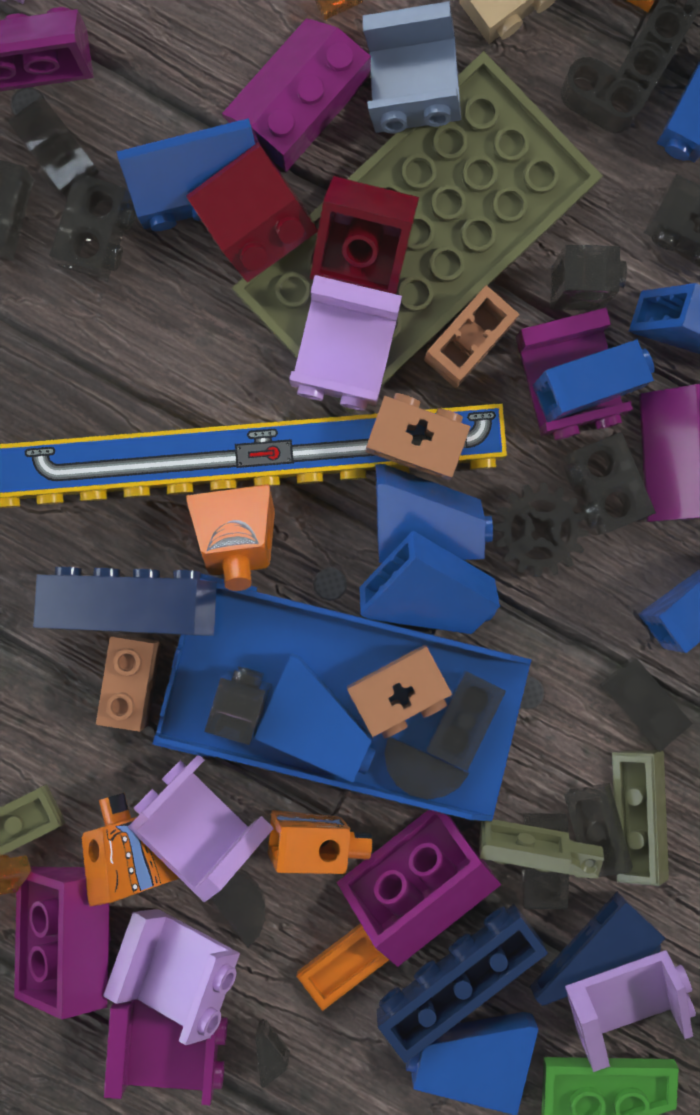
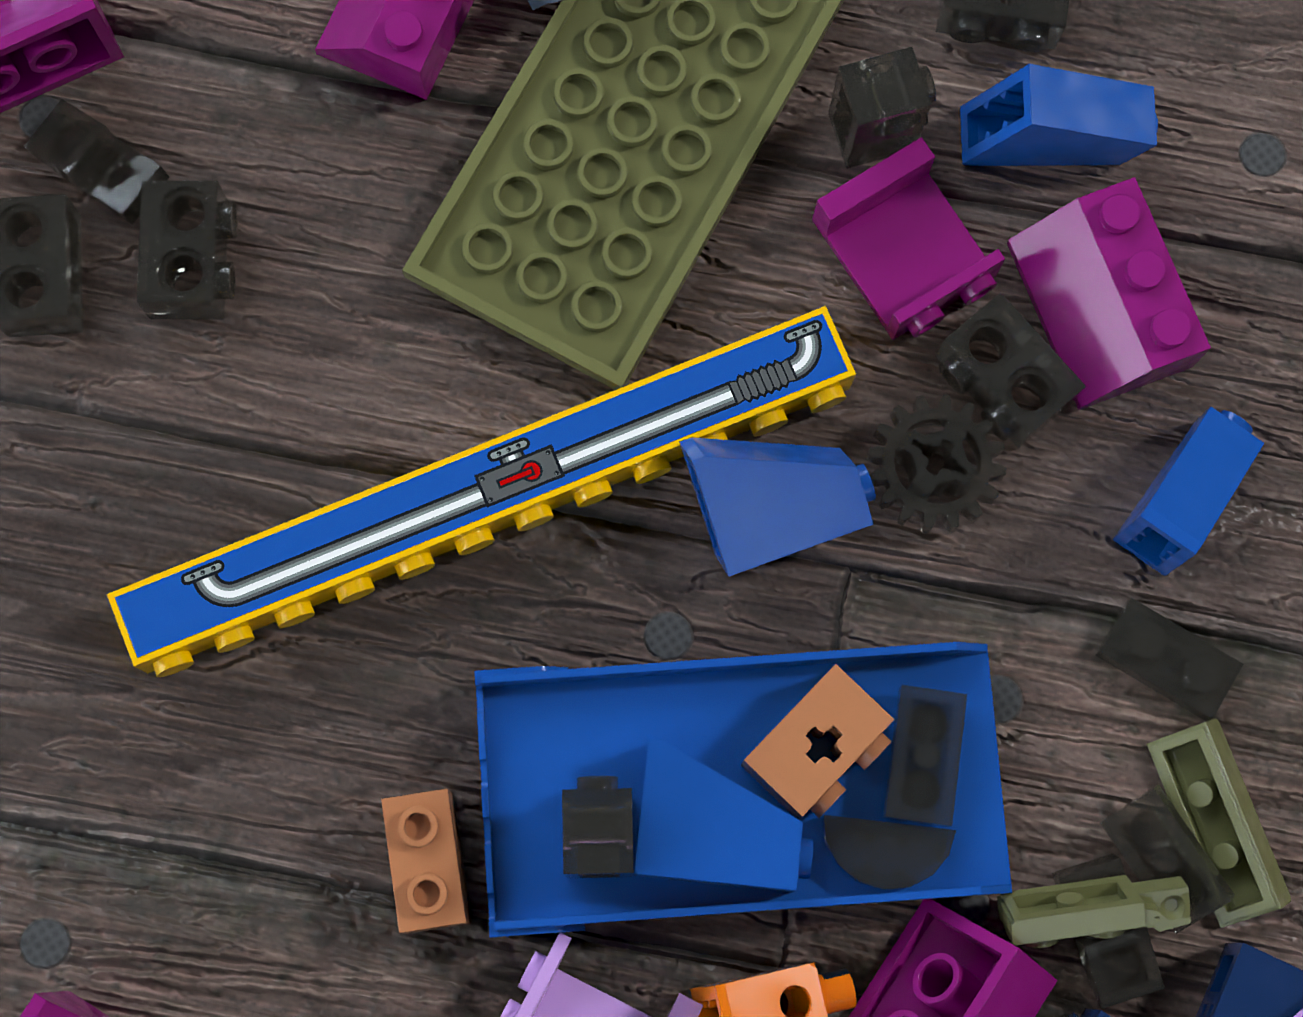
camera: 20 degrees left, 10 degrees down
dark blue brick [33,567,217,636] -> none
blue slope [117,118,255,231] -> none
dark red slope [186,142,318,283] -> none
orange torso [186,484,275,591] -> none
lavender panel [289,275,402,411] -> none
dark red slope [310,176,419,294] -> none
blue slope [359,531,500,634] -> none
nougat brick [365,393,471,482] -> none
nougat brick [424,285,520,389] -> none
blue slope [532,339,655,422] -> none

